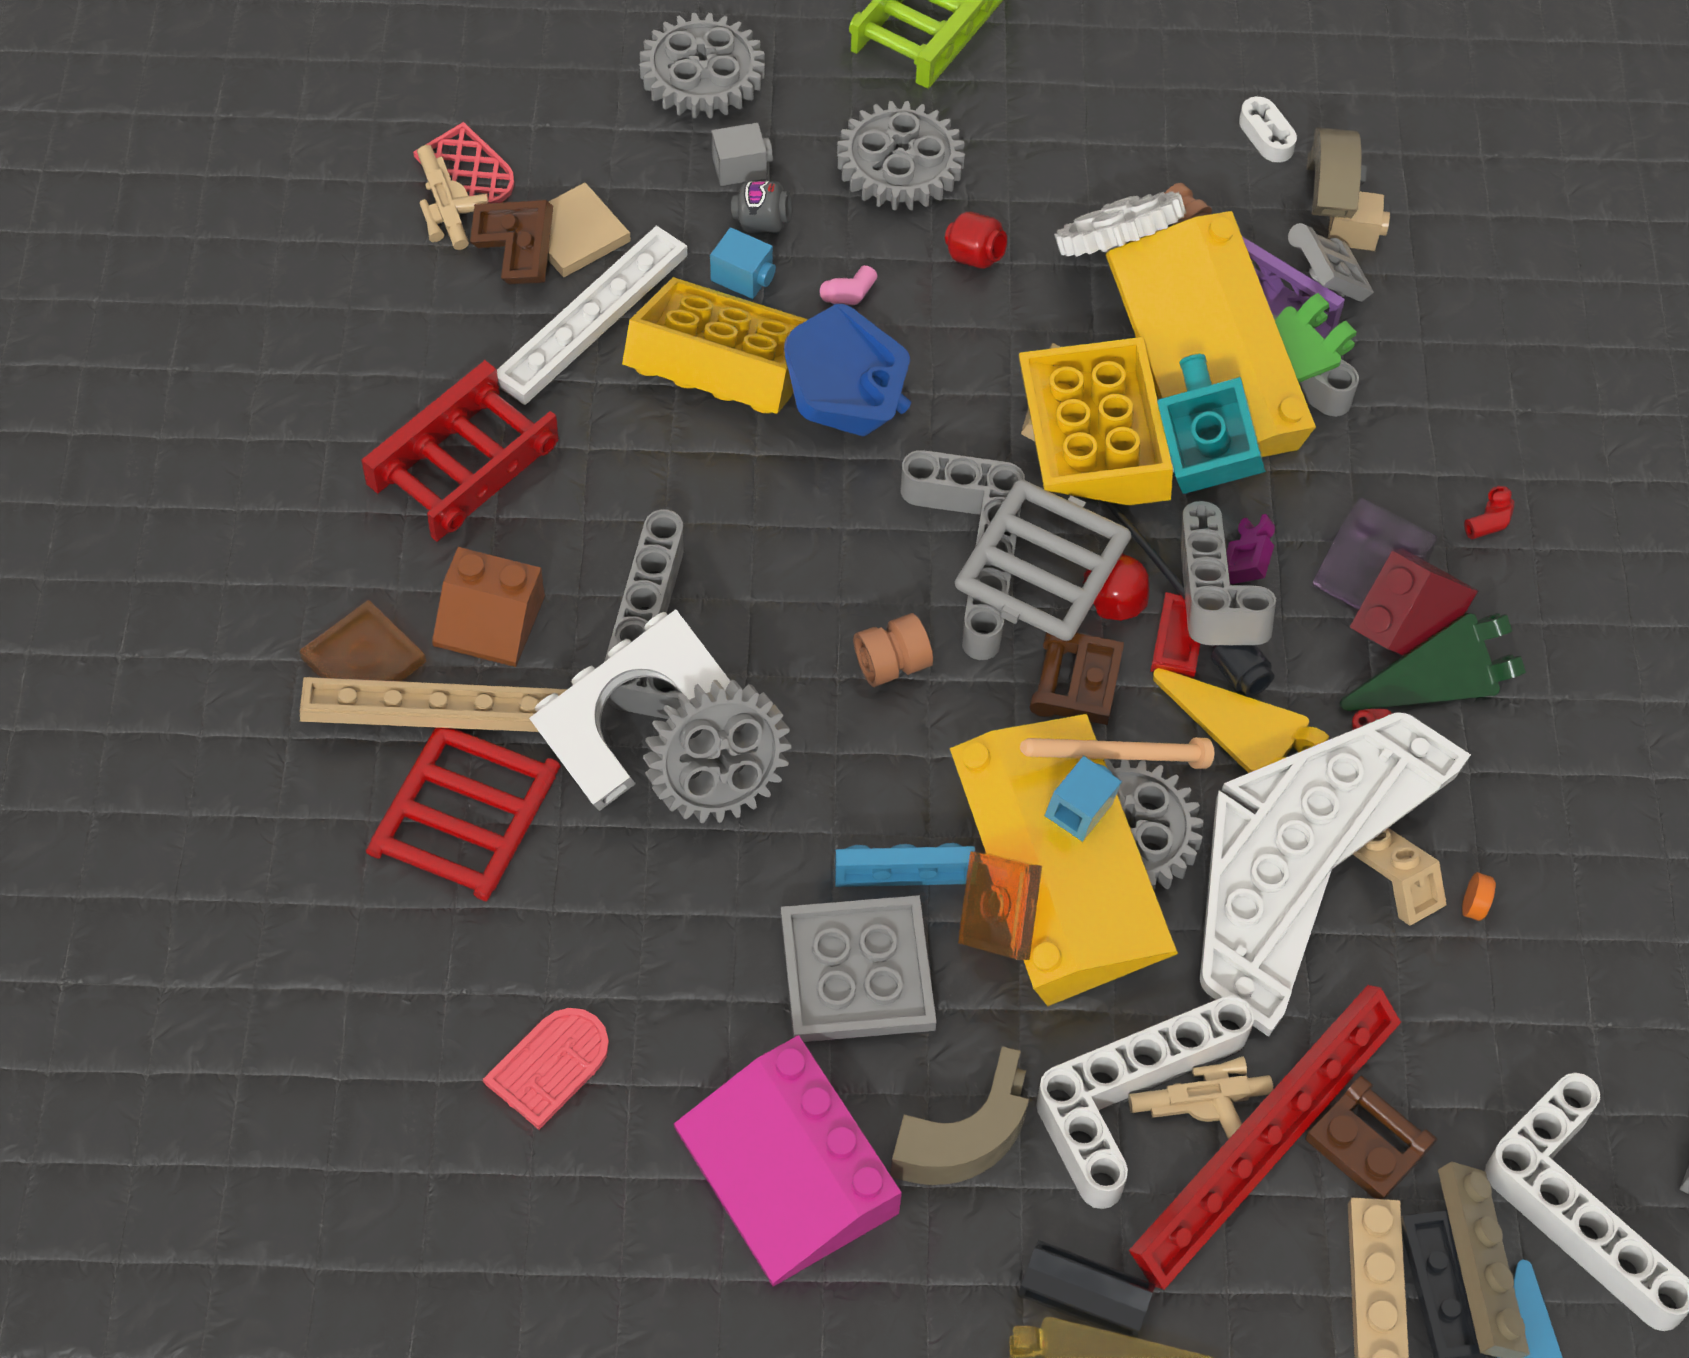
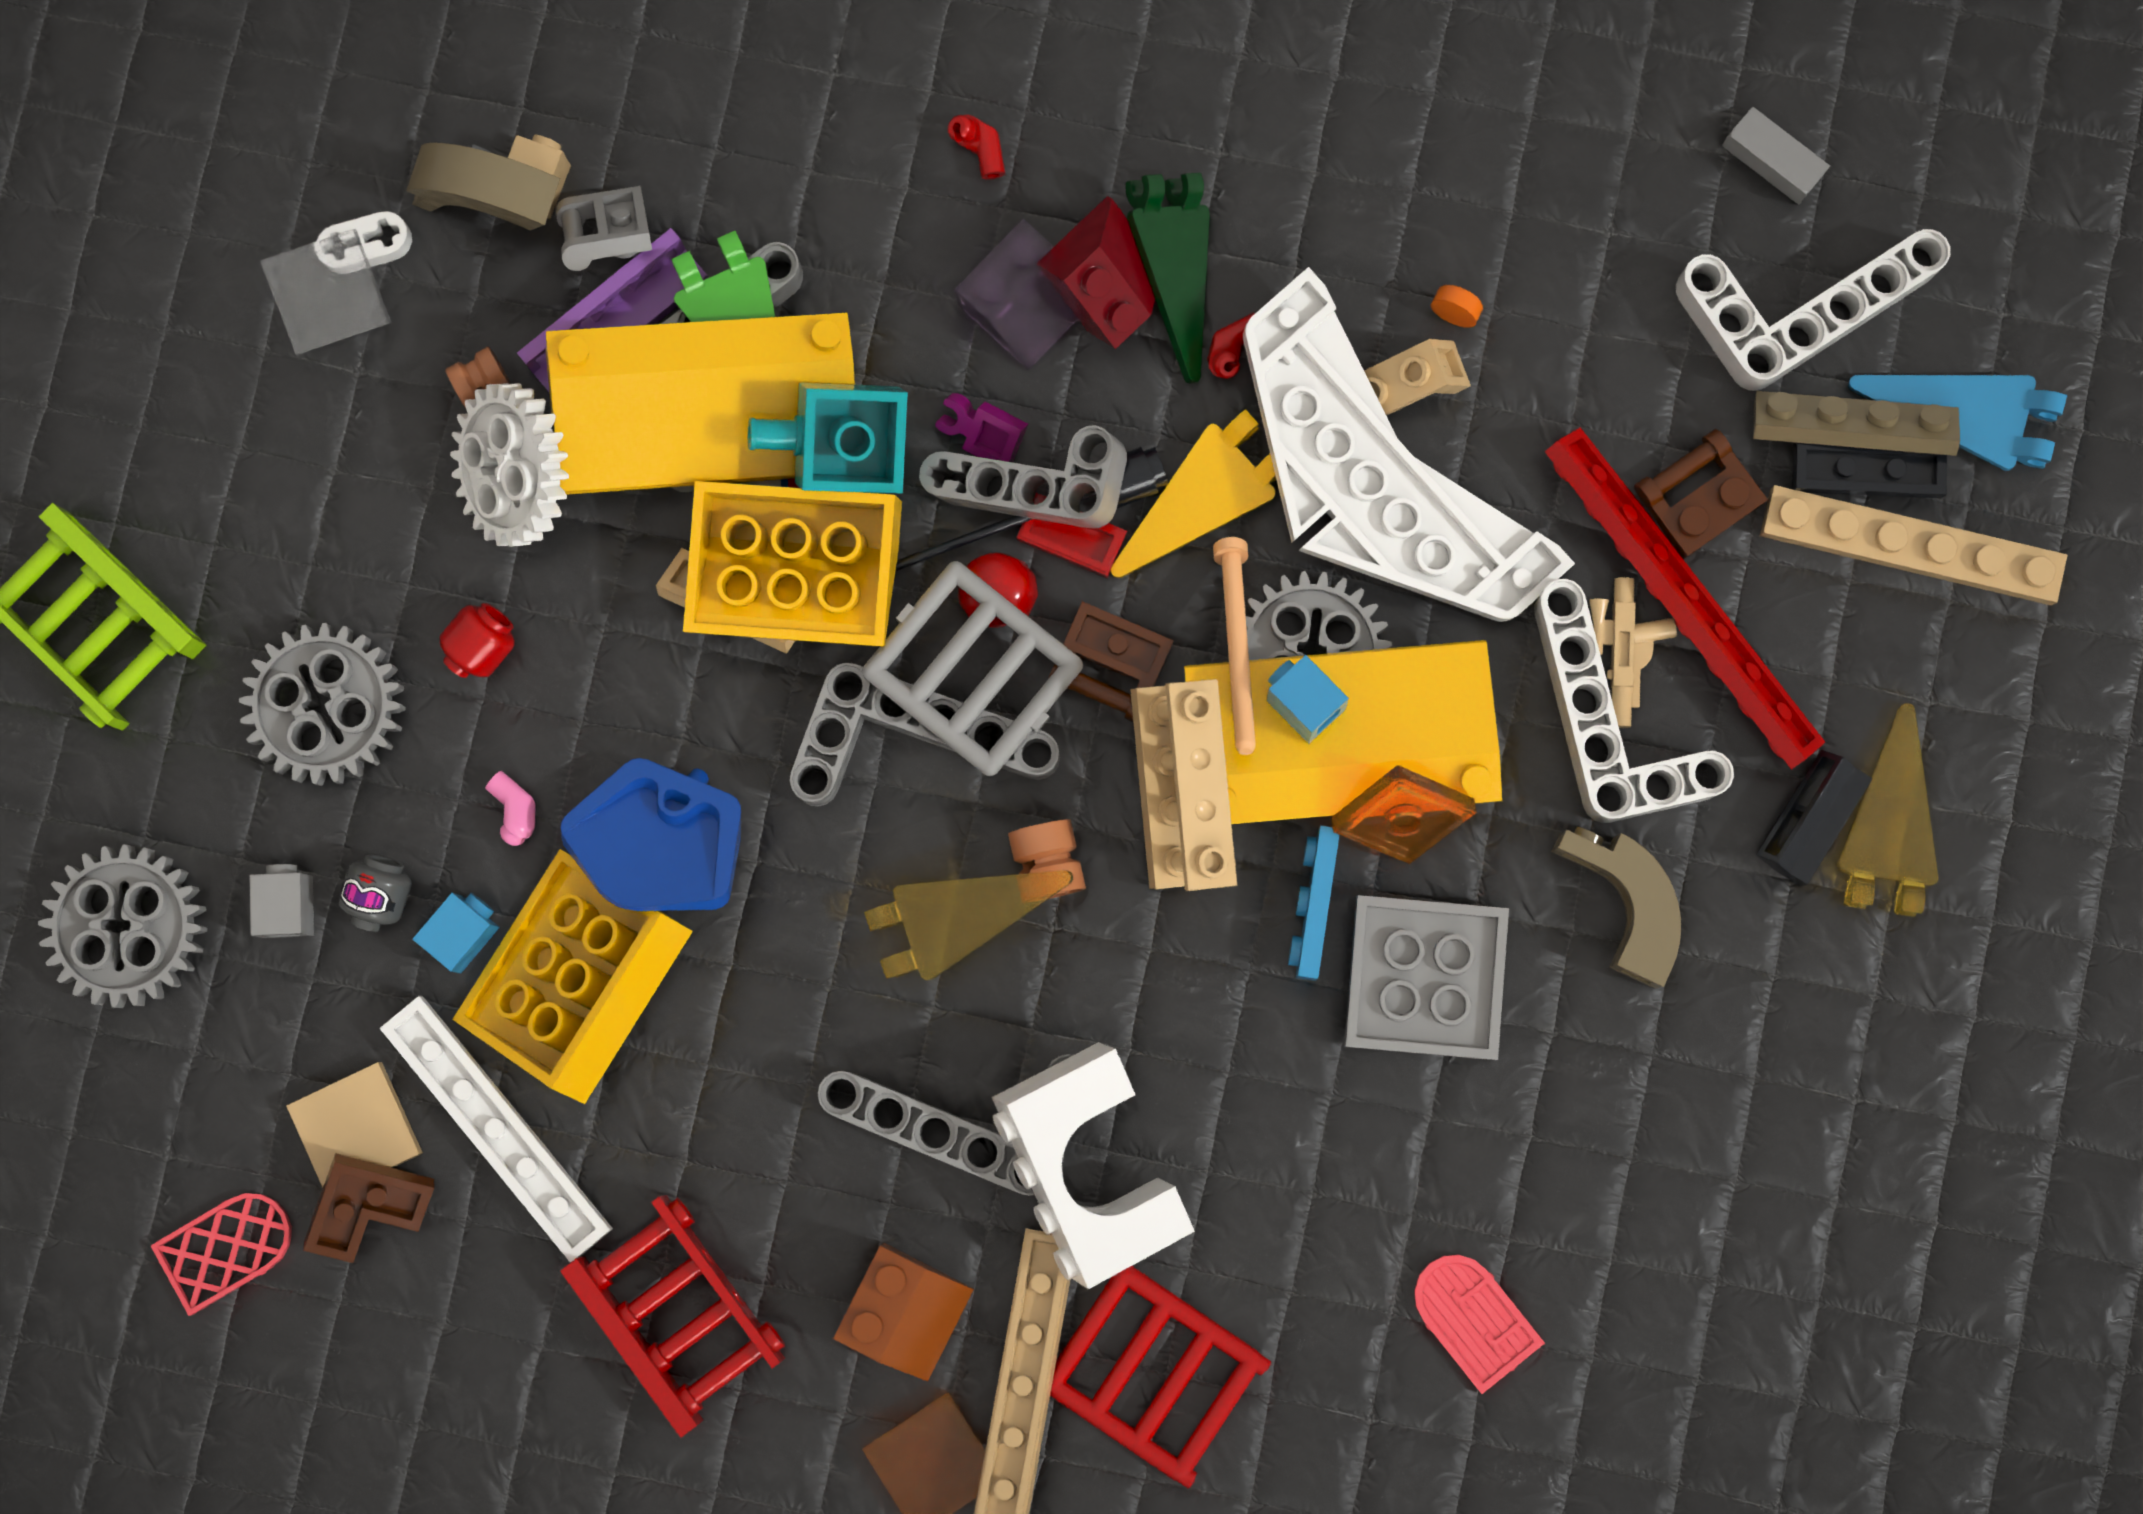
camera: 70 degrees left, 25 degrees up
tan piece [417,145,489,250] -> none
light grey gear [643,680,791,823] -> none
dark pink slope [674,1035,902,1287] -> none
none -> clear tile [260,229,391,355]
none -> clear yellow flag [864,870,1073,980]
none -> tan fence [1130,679,1237,891]

